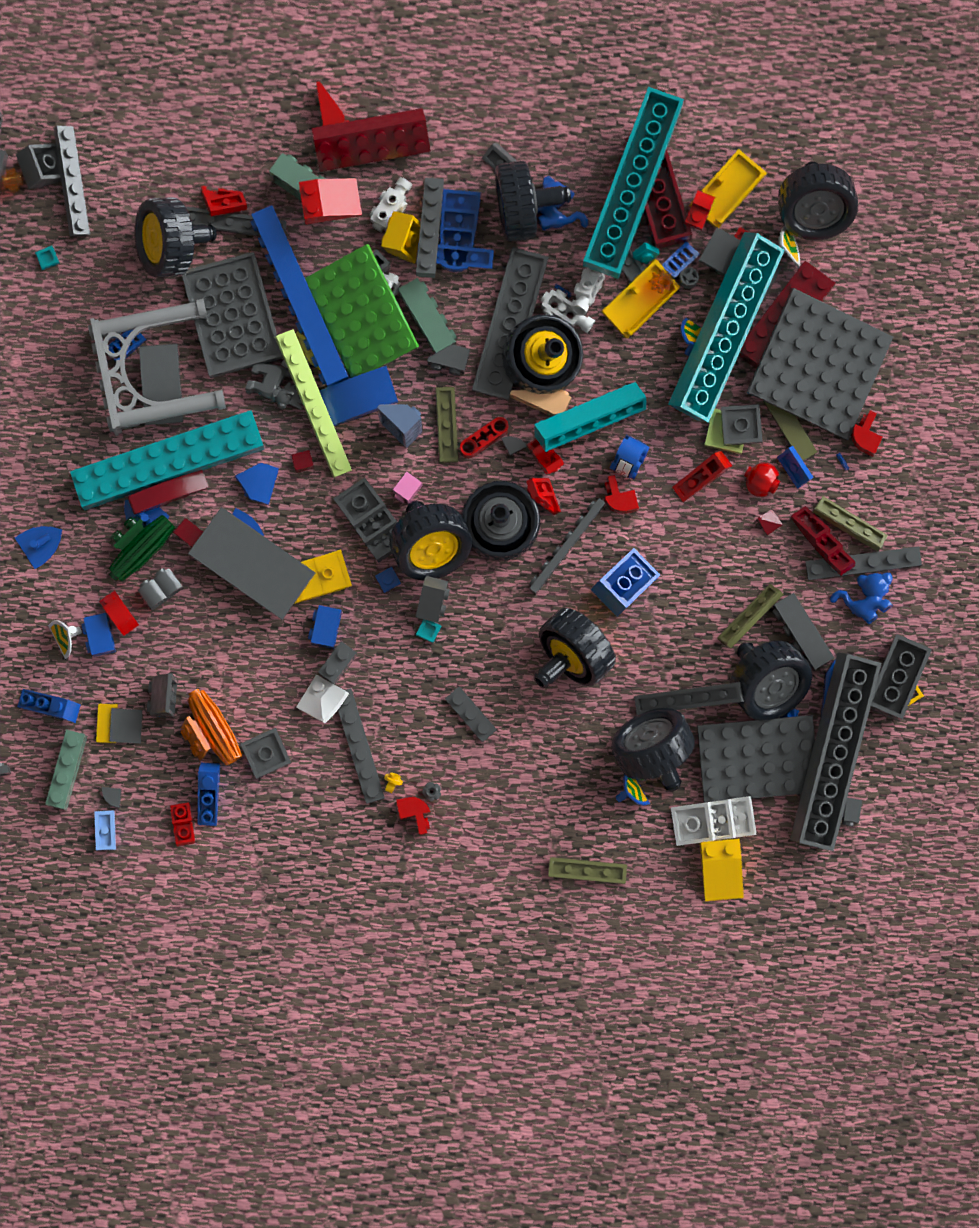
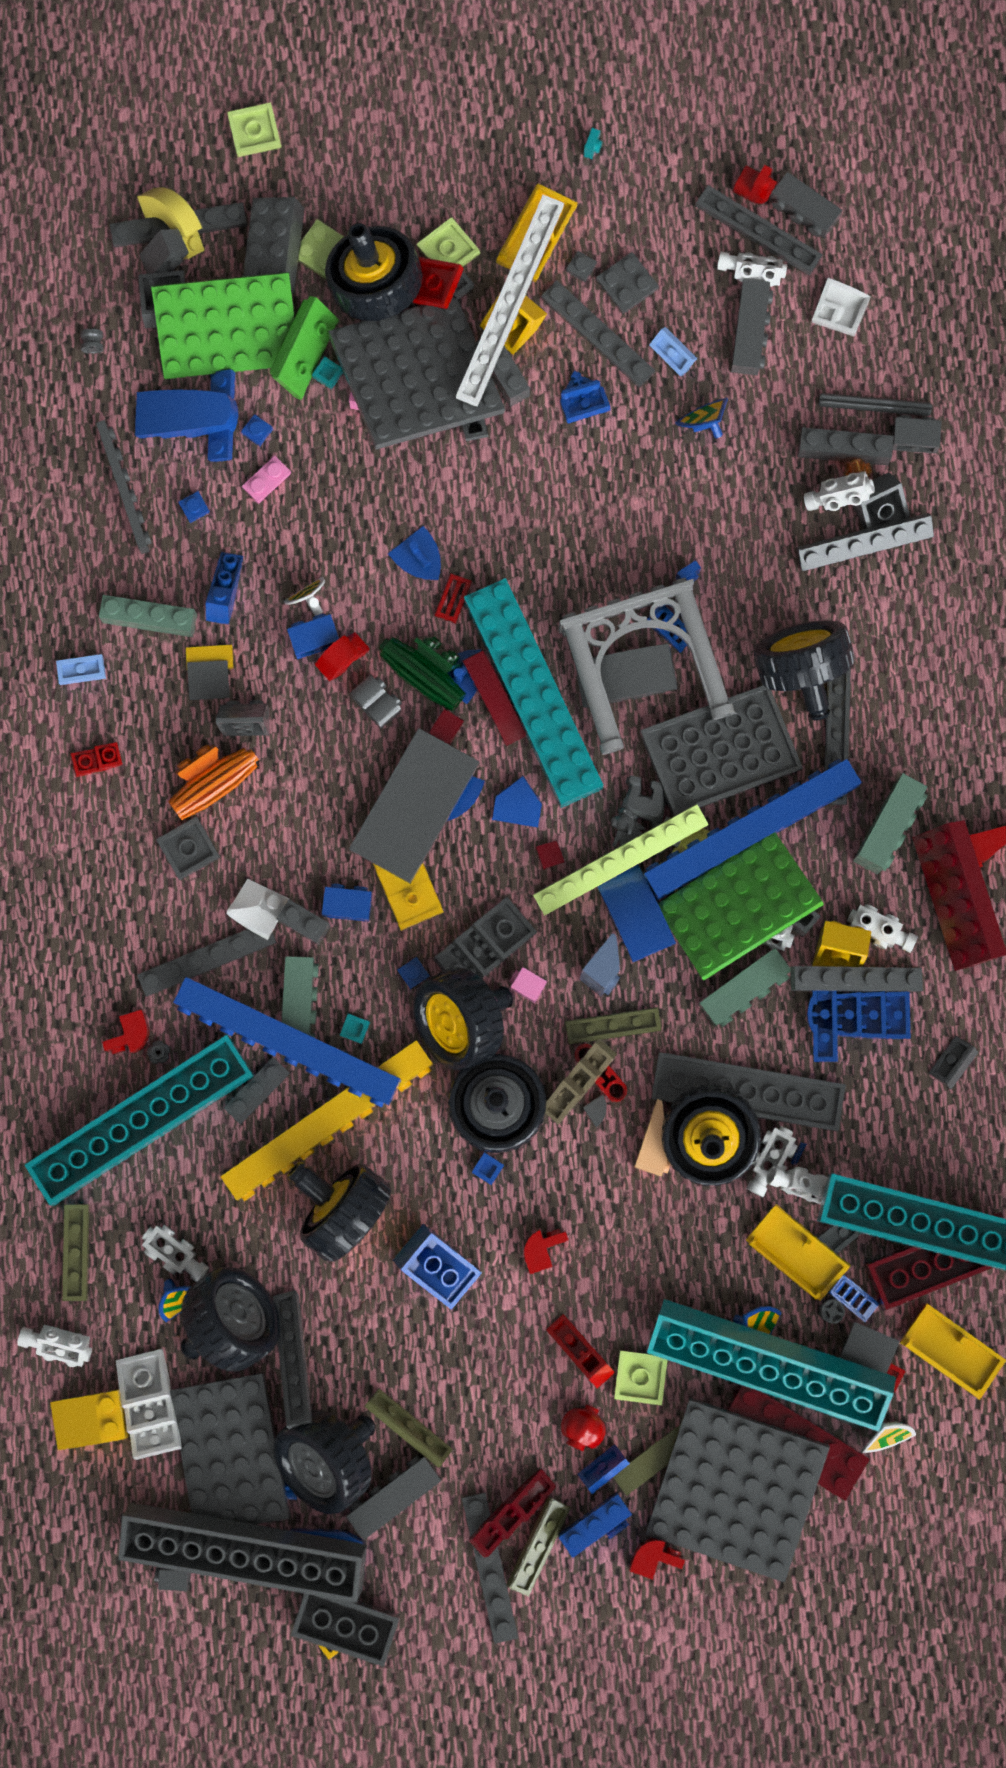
camera: 85 degrees right, 0 degrees up
teal tile [35,245,60,270] -> none
dark grey tile [102,787,122,808] -> none
blue slope [197,763,220,826] -> none
red wing [201,186,247,216] -> none
slope [299,178,362,225] -> none
yellow plate [384,773,403,793] -> none
dark grey brick [416,576,450,623] -> none
dark grey slope [427,344,470,376] -> none
black wheel [495,161,571,242] -> none
red wing [526,478,561,515] -> none
red brick [527,439,564,474] -> none
dark grey plate [529,498,605,595] -> none
teal brick [534,382,646,452] -> none
blue animal [538,176,588,230] -> none
blue brick [610,435,650,480] -> none
teal plate [632,243,660,264] -> none
clear orange gear [649,270,674,294] -> none
red brick [684,190,716,231] -> none
dark grey plate [721,404,762,446] -> none
dark red slope [756,510,783,536] -> none
black wheel [778,161,858,241] -> none
blue animal [830,572,893,624] -> none
none -> white brick [17,1325,92,1367]
none -> teal brick [25,1035,255,1206]
none -> white brick [142,1225,209,1282]
none -> blue brick [173,977,401,1107]
none -> yellow brick [220,1040,433,1202]
none -> sand green brick [282,956,319,1038]
none -> red tile [434,573,472,624]
none -> blue plate [471,1152,504,1185]
none -> dark tan slope [546,1039,617,1125]
none -> blue brick [558,1491,632,1558]
none -> blue plate [675,560,701,581]
none -> white brick [804,471,875,511]

